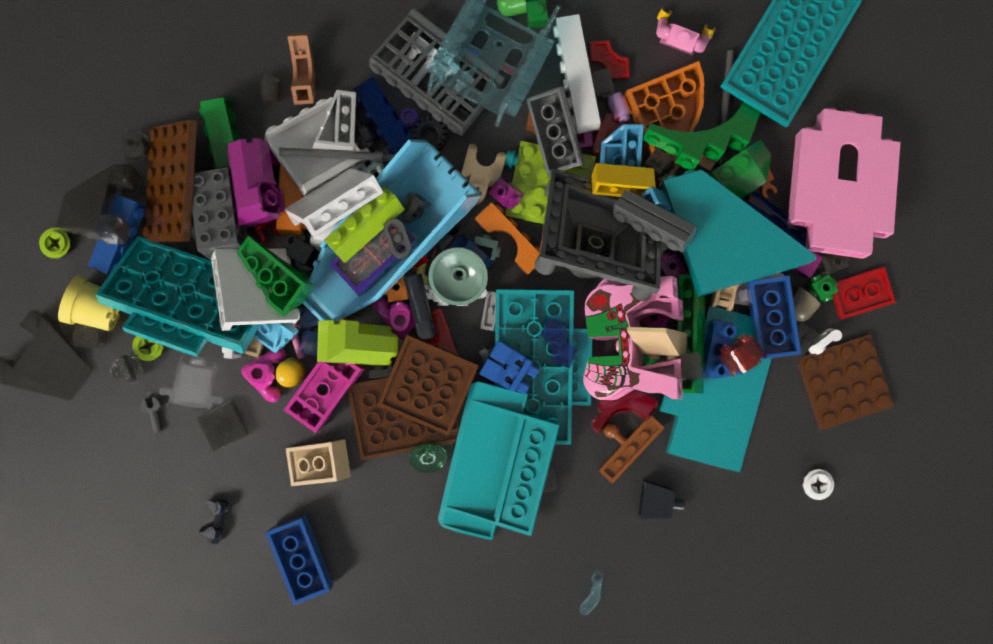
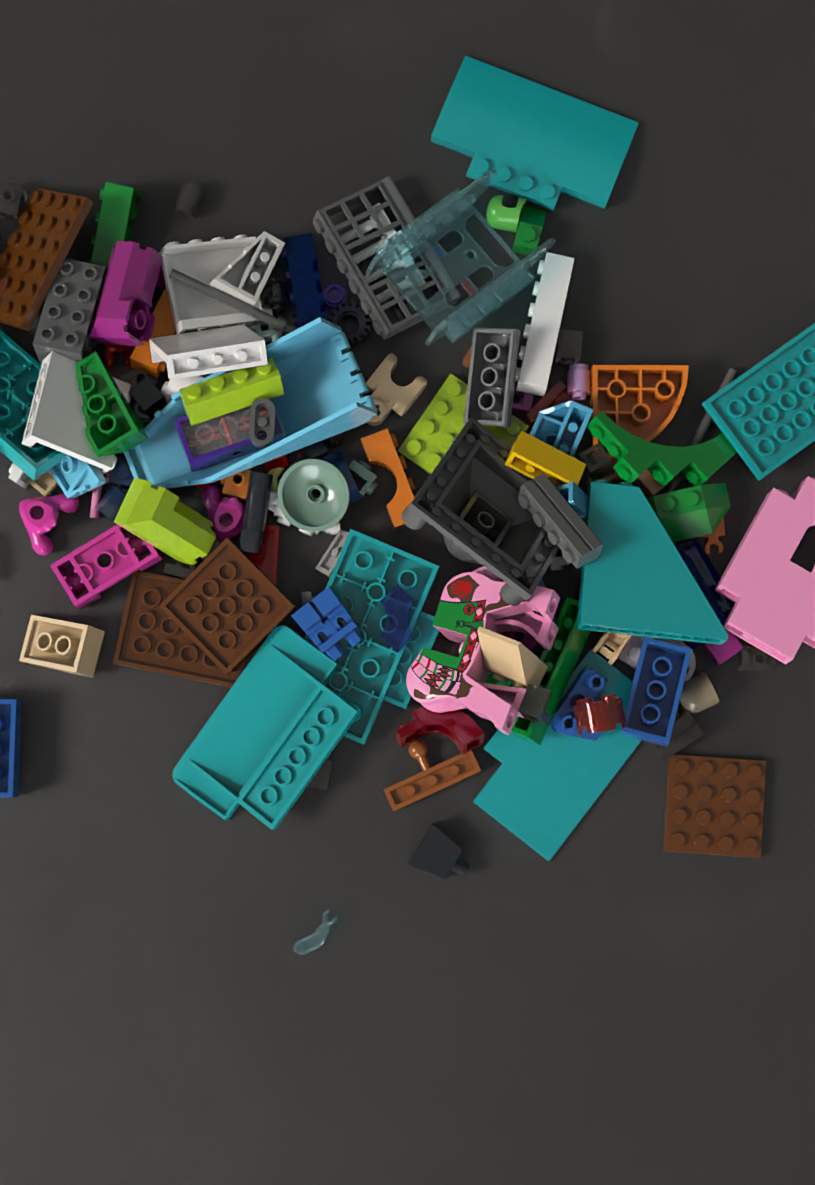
camera: 20 degrees right, 5 degrees down
yellow helmet [275,357,305,388] -> none
nougat arch [287,32,316,105] -> none
clear smoke brick [401,192,431,224] -> none
clear green dish [408,443,447,473] -> none
magenta brick [489,177,524,209] -> none
teal plate [504,149,519,169] -> none
red tile [589,40,630,80] -> none
bright pink torso [656,7,716,56] -> none
magenta brick [660,252,687,279] -> none
white gear [802,469,834,500] -> none
green brick [805,273,838,302] -> none
white plate [806,328,842,354] -> none
red tile [833,266,896,320] -> none

